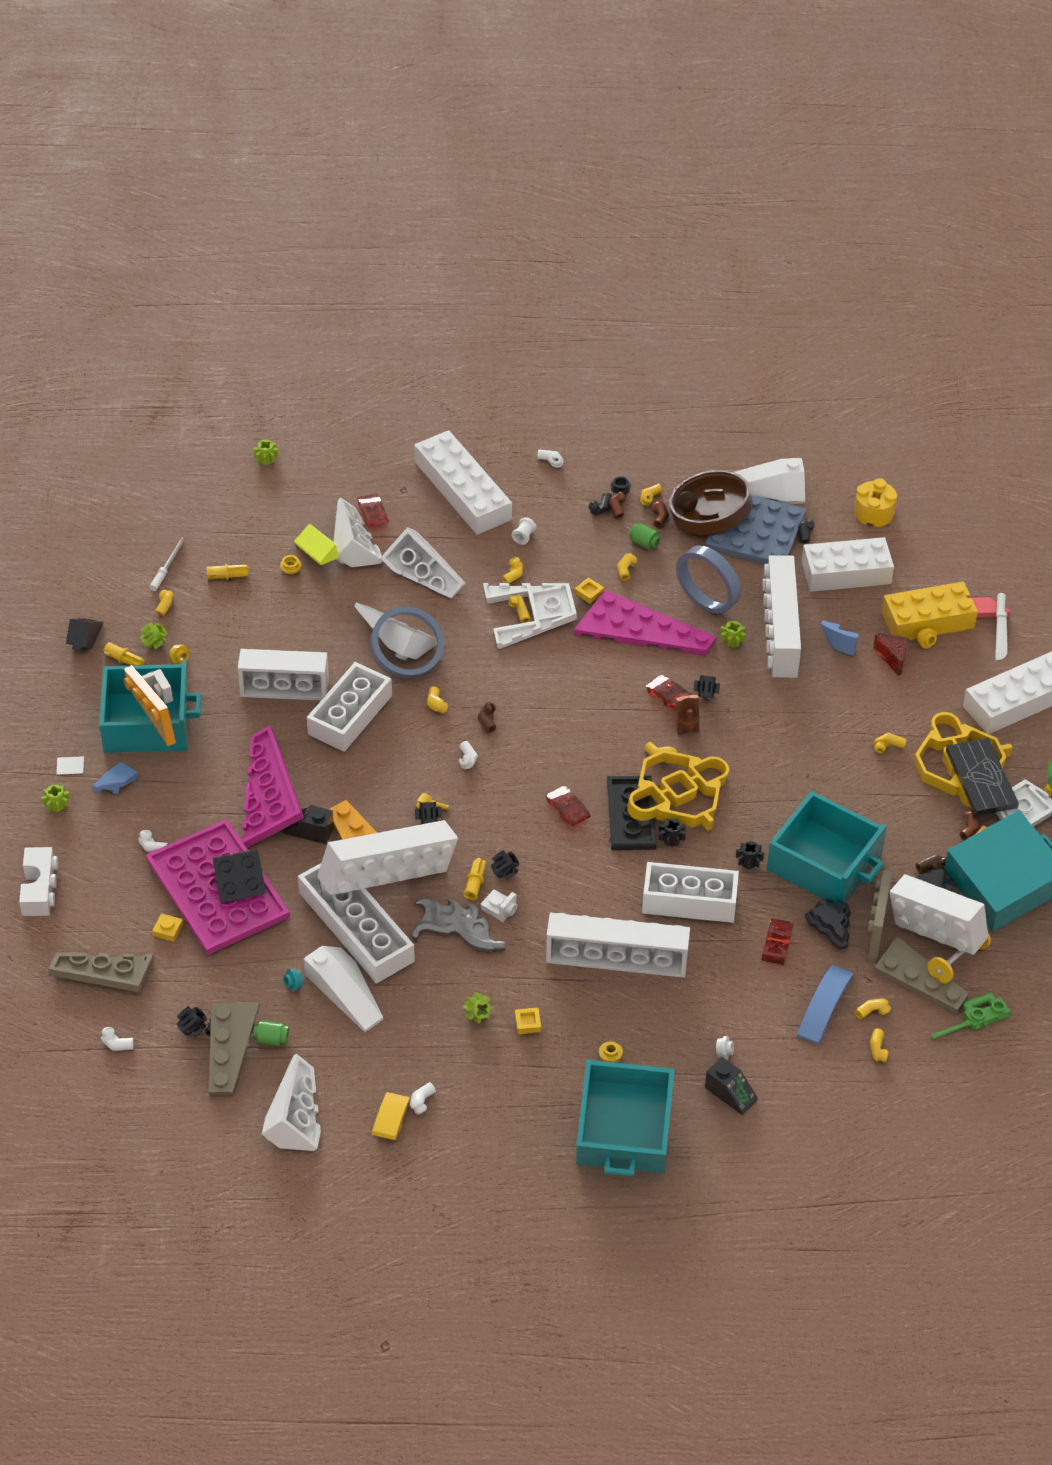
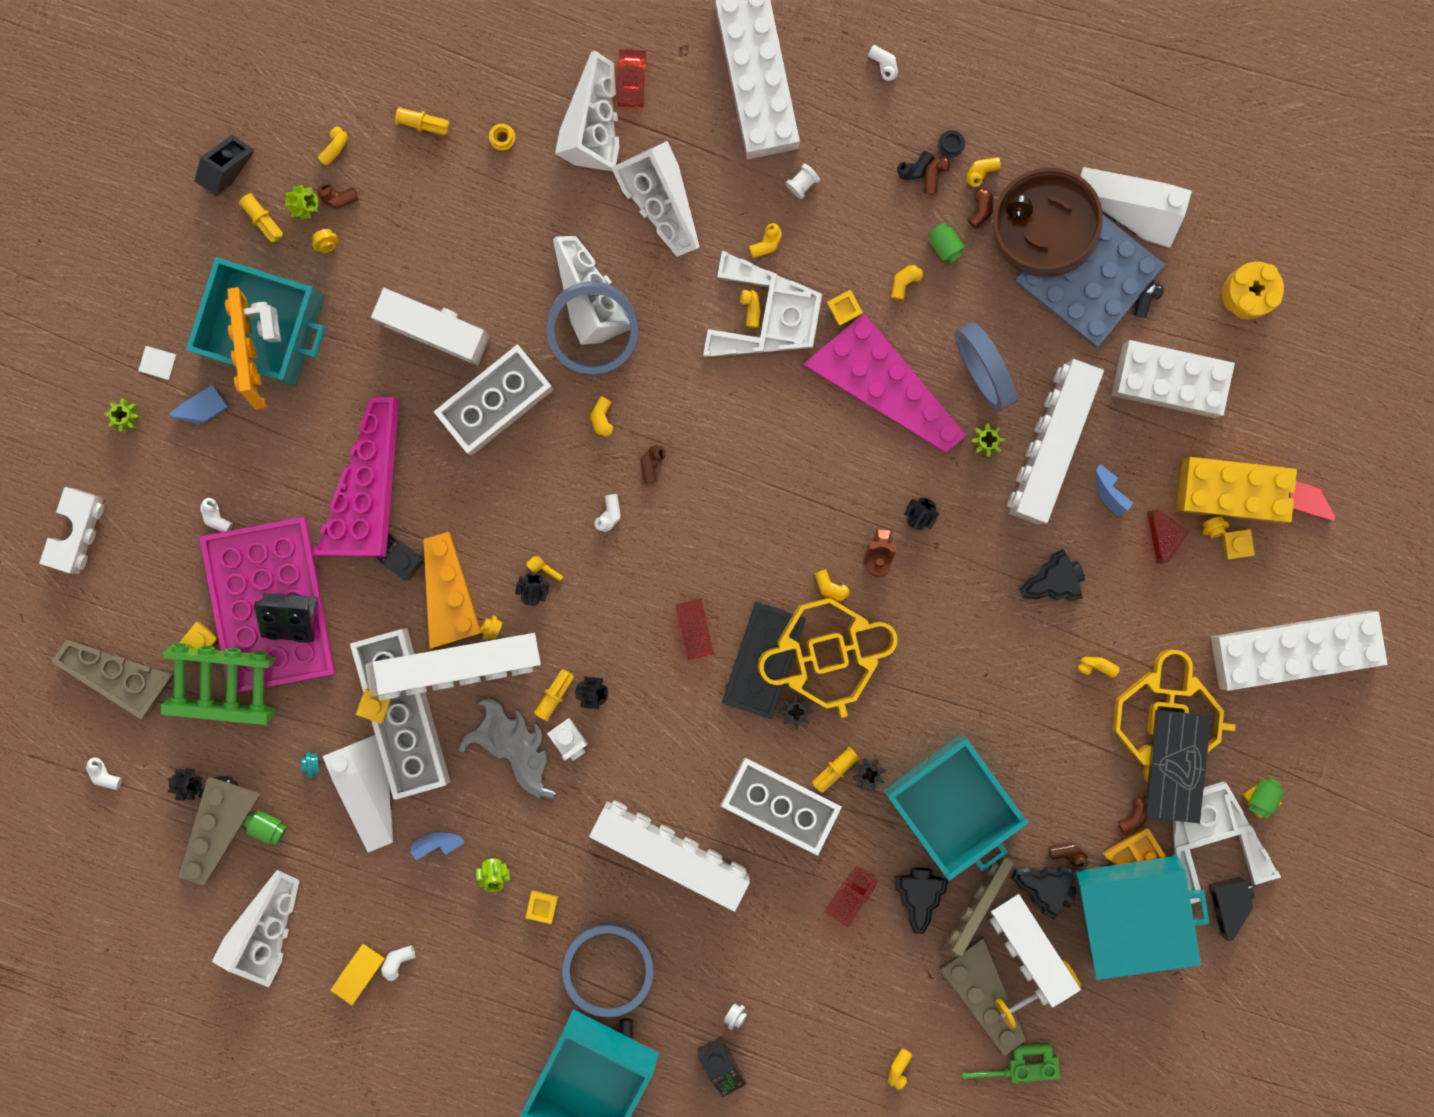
camera: 20 degrees right, 40 degrees up
white piece [149,537,184,591] -> none
neon yellow slope [294,524,339,565] -> none
yellow plate [599,1041,623,1063] -> none
clear red slope [646,675,691,710] -> none
medium blue slope [797,965,854,1045] -> none
yellow arm [854,998,891,1020] -> none
white piece [995,593,1008,660] -> none
none -> bright green fence [161,643,276,725]
none -> copper arm [317,184,359,208]
none -> yellow plate [356,689,392,724]
none -> medium blue slope [410,832,465,861]
none -> sand blue piece [562,923,654,1017]
none -> yellow axle [812,746,860,793]
none -> black rock [1019,549,1085,602]
none -> yellow plate [1222,529,1255,560]

